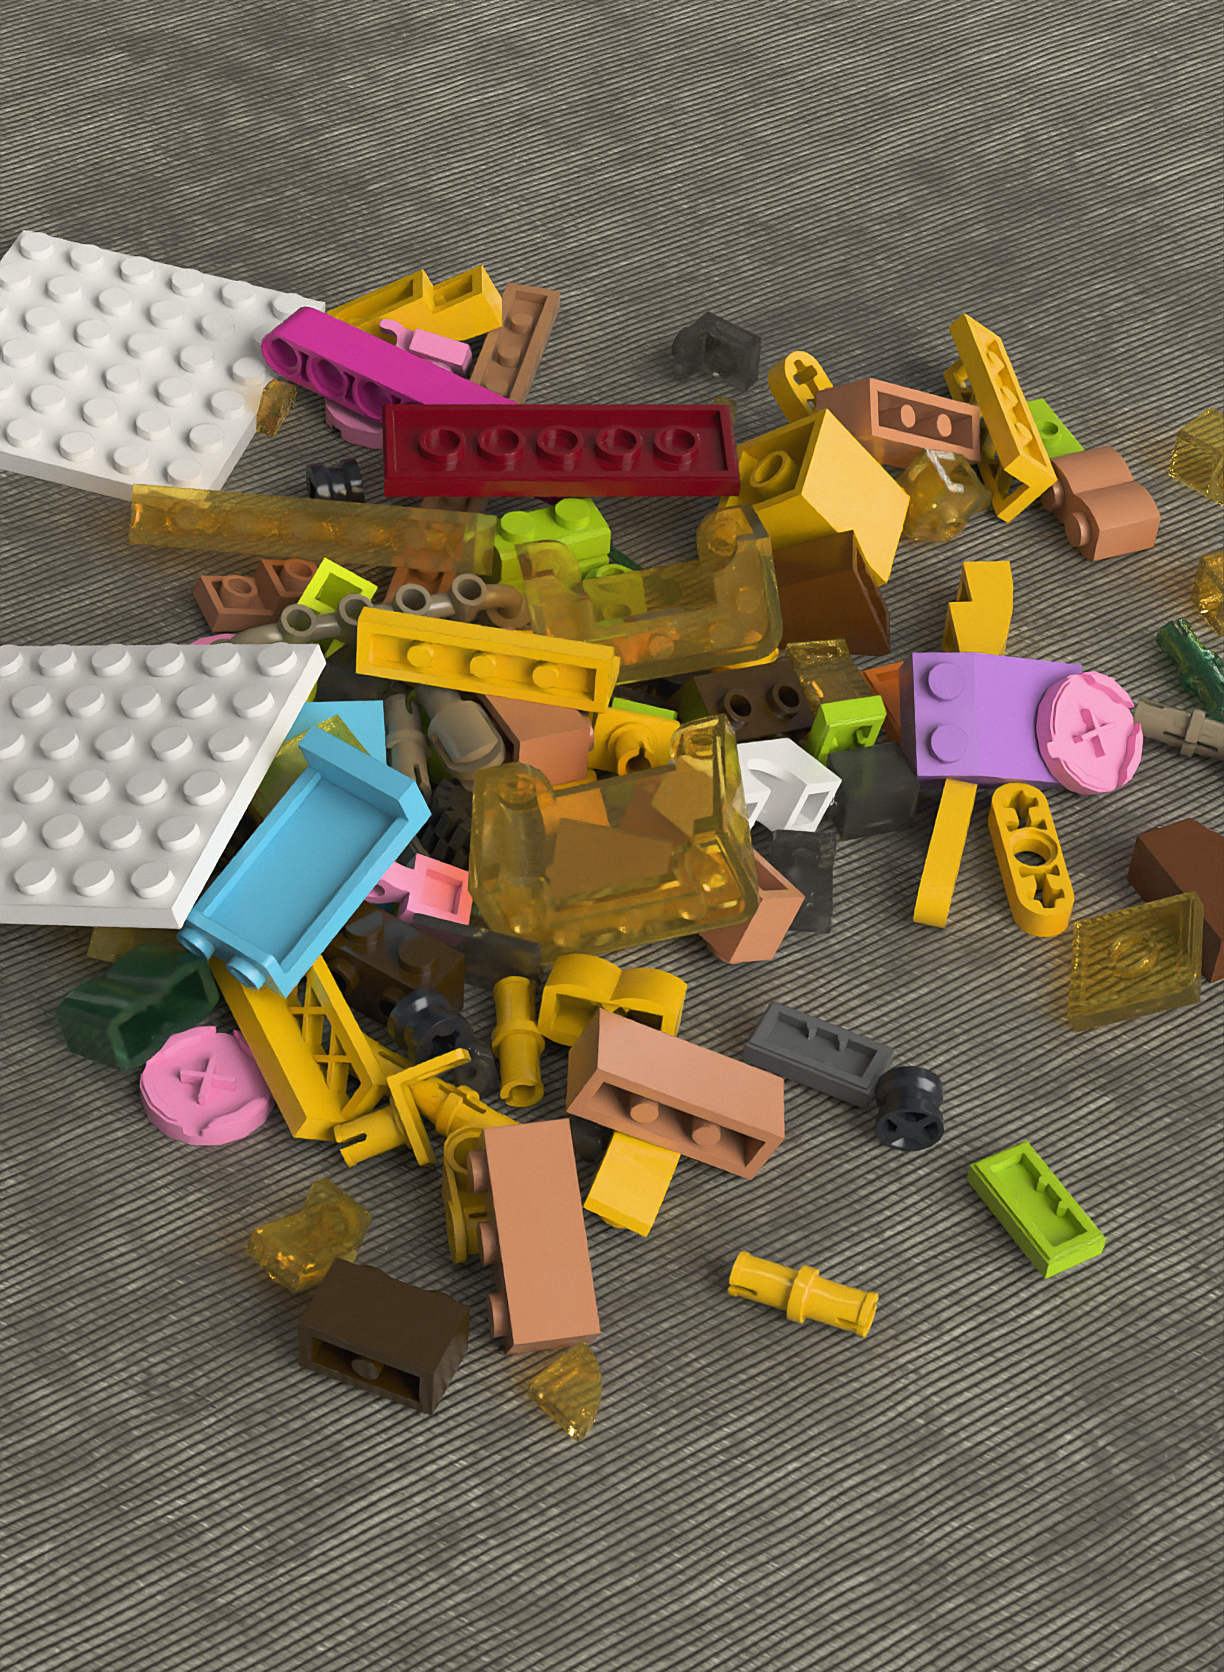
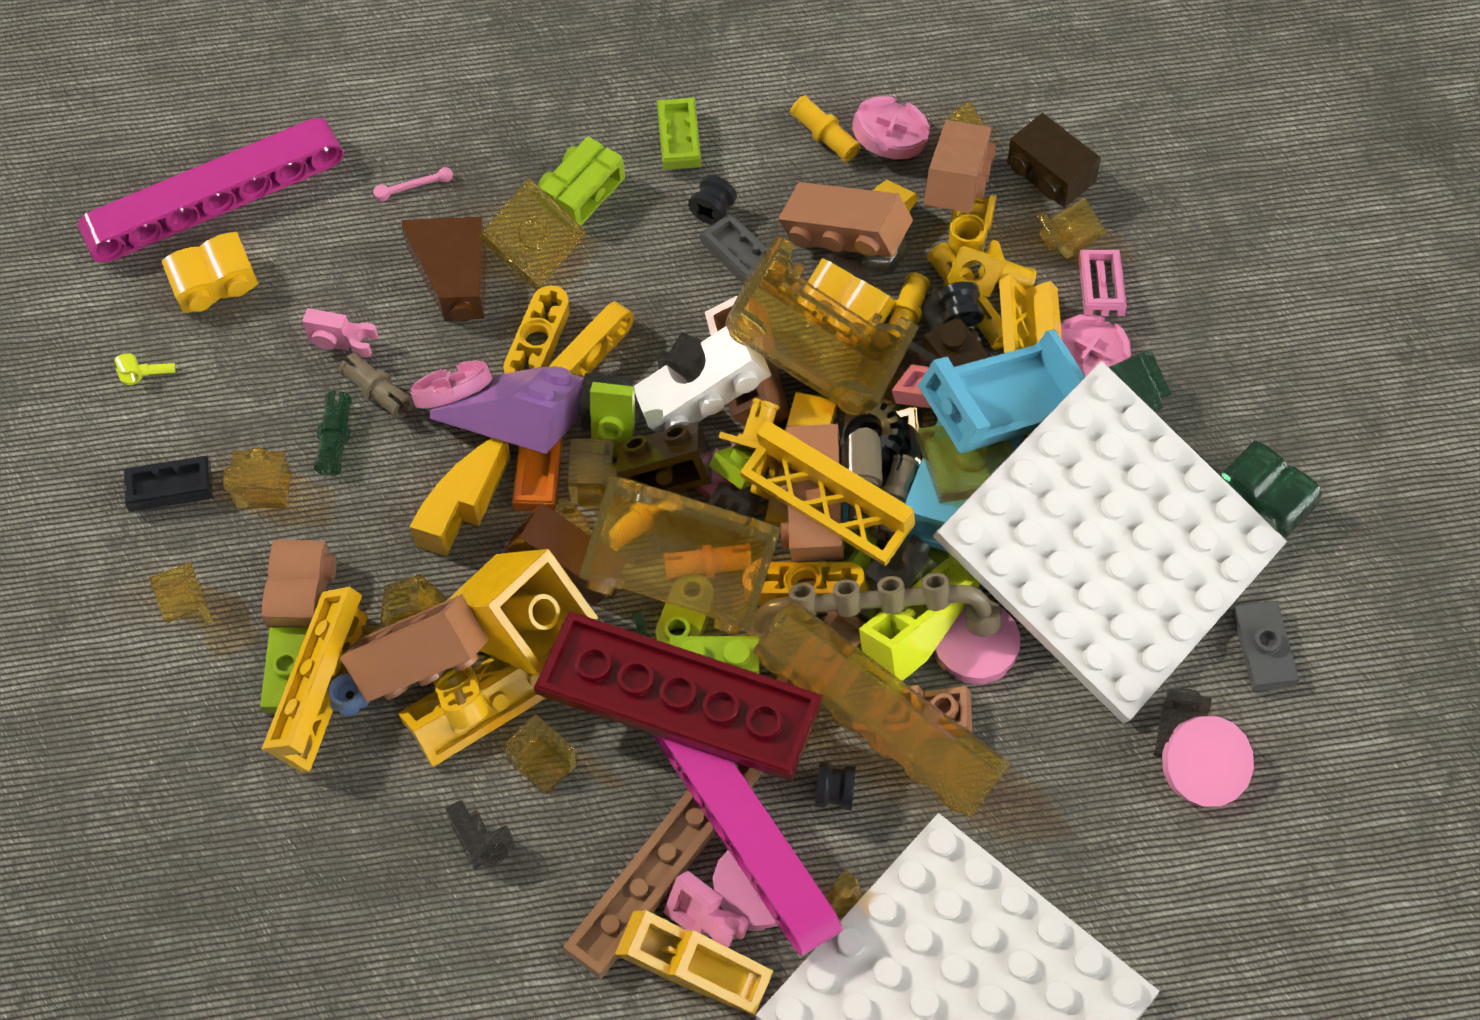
camera: 150 degrees left, 15 degrees up
none -> lime brick [537,136,625,231]
none -> bright pink tile [852,96,930,159]
none -> bright pink tile [1079,250,1127,316]

